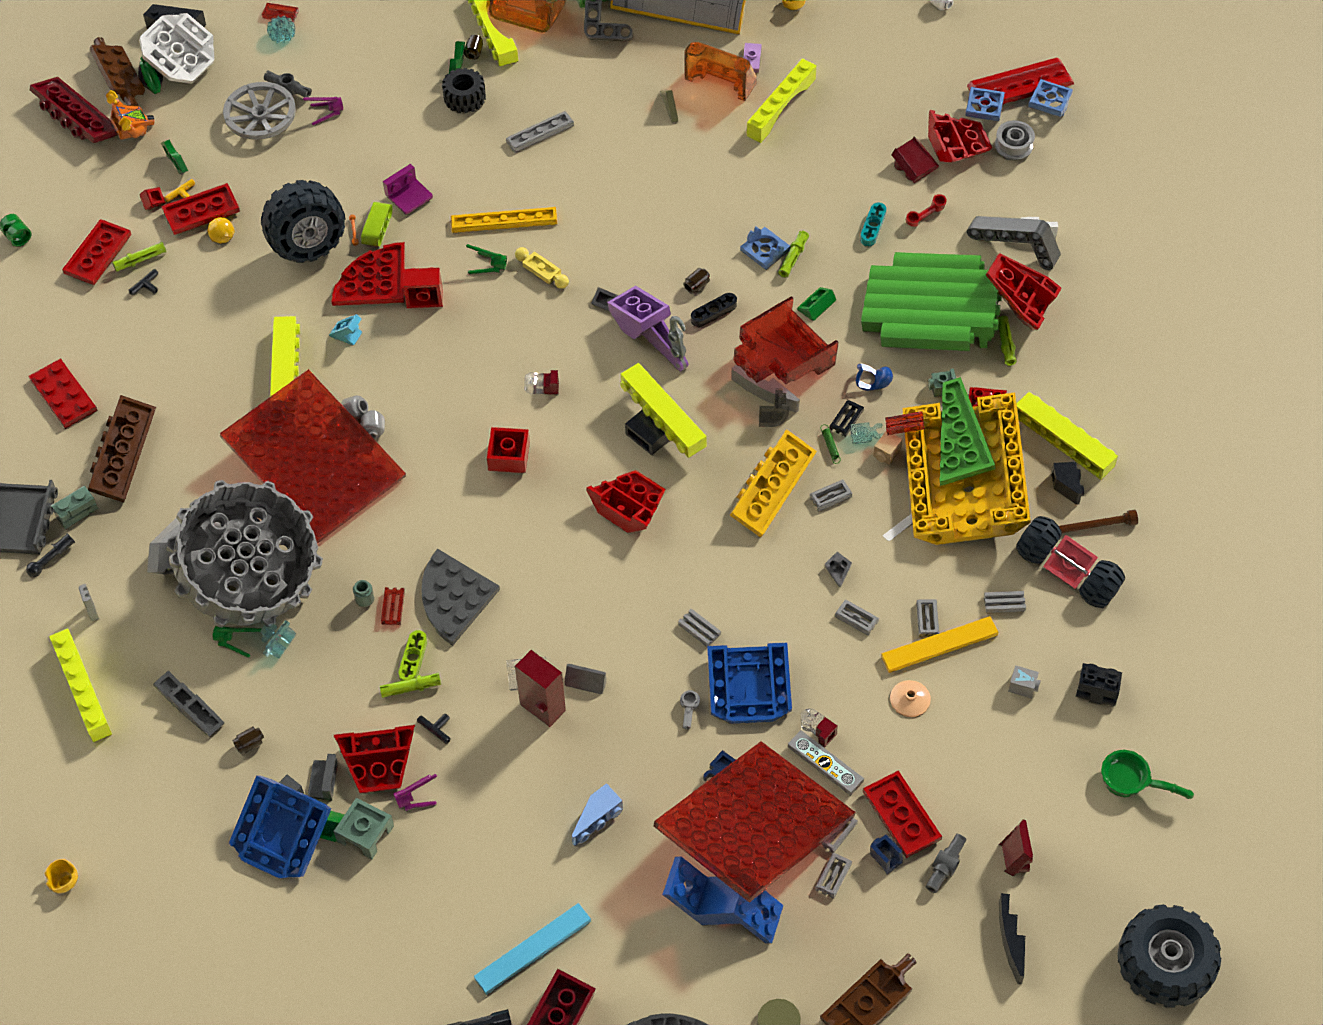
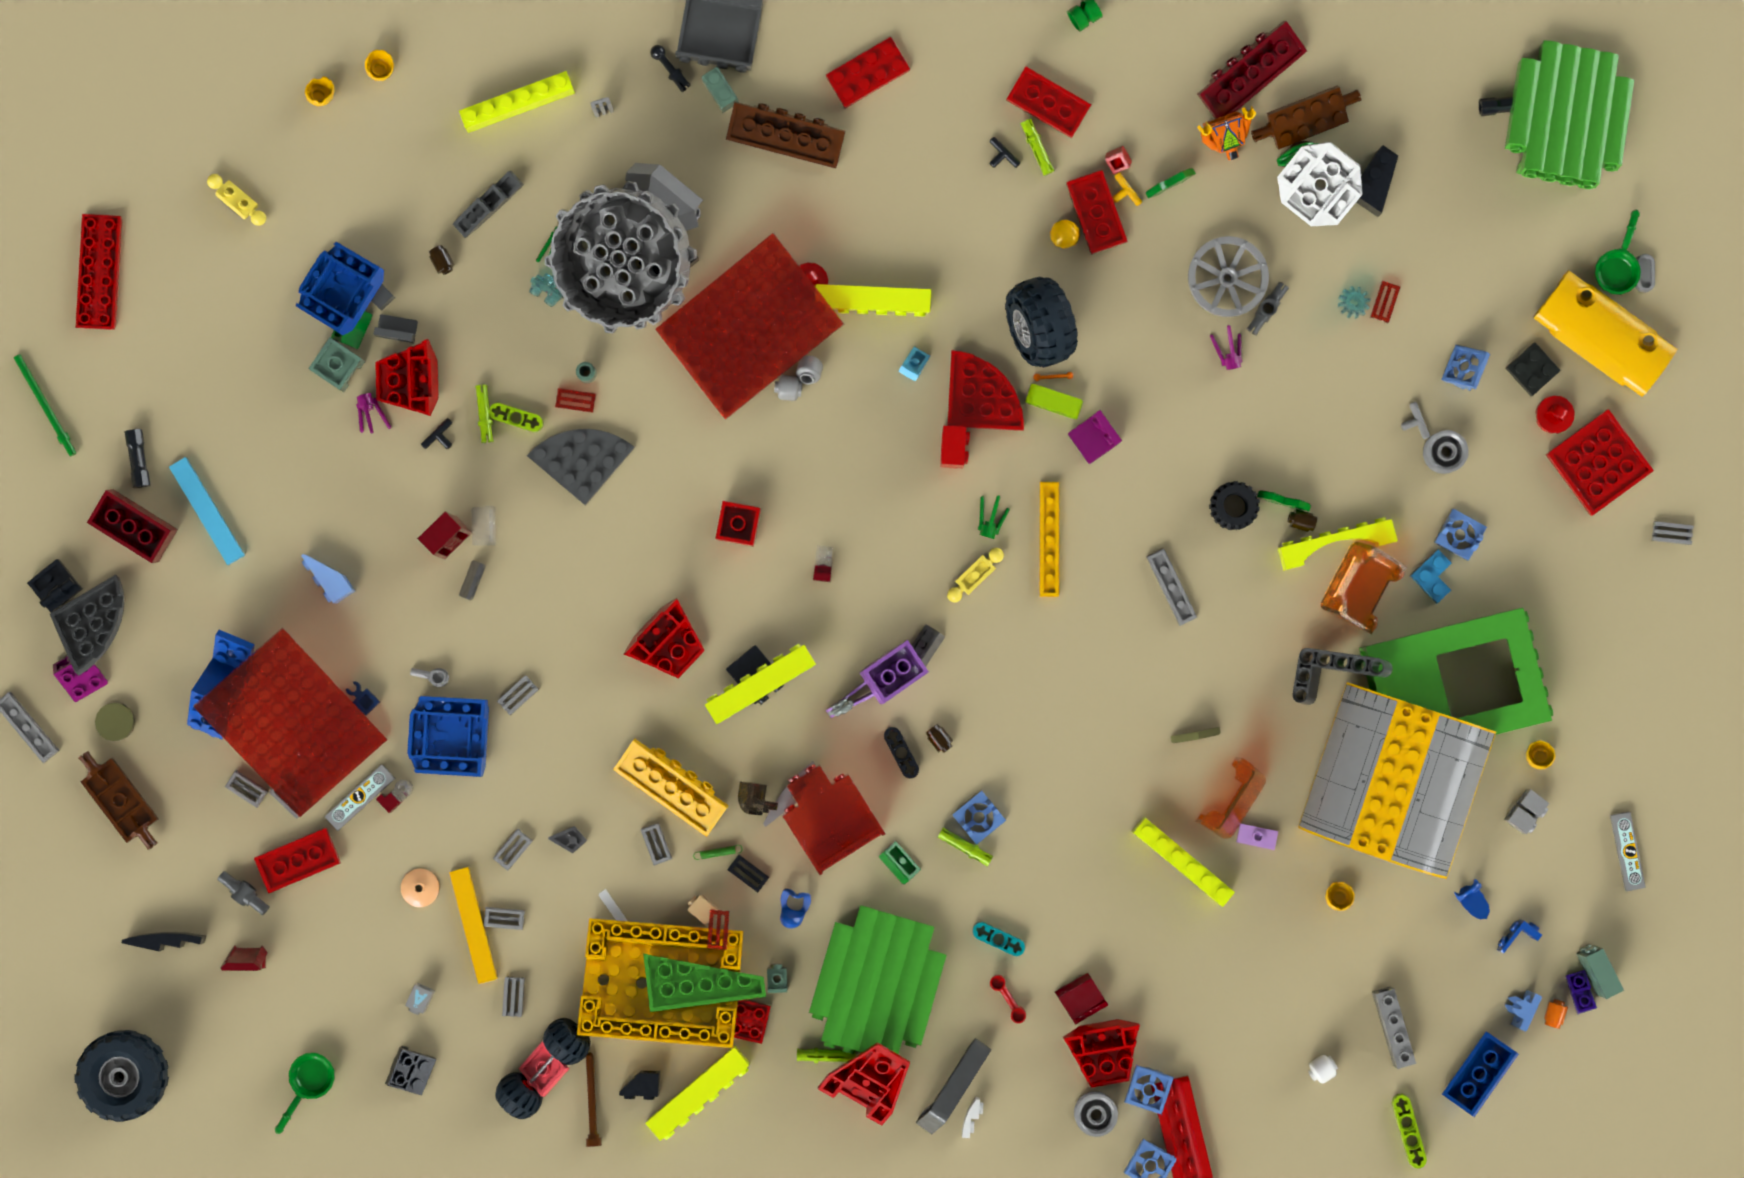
camera: 90 degrees right, 30 degrees up
clear light blue plate [850,422,884,444] -> none
dark blue window [870,834,903,874] -> none
none -> light yellow plate [207,174,266,226]
none -> yellow hair [365,50,394,81]

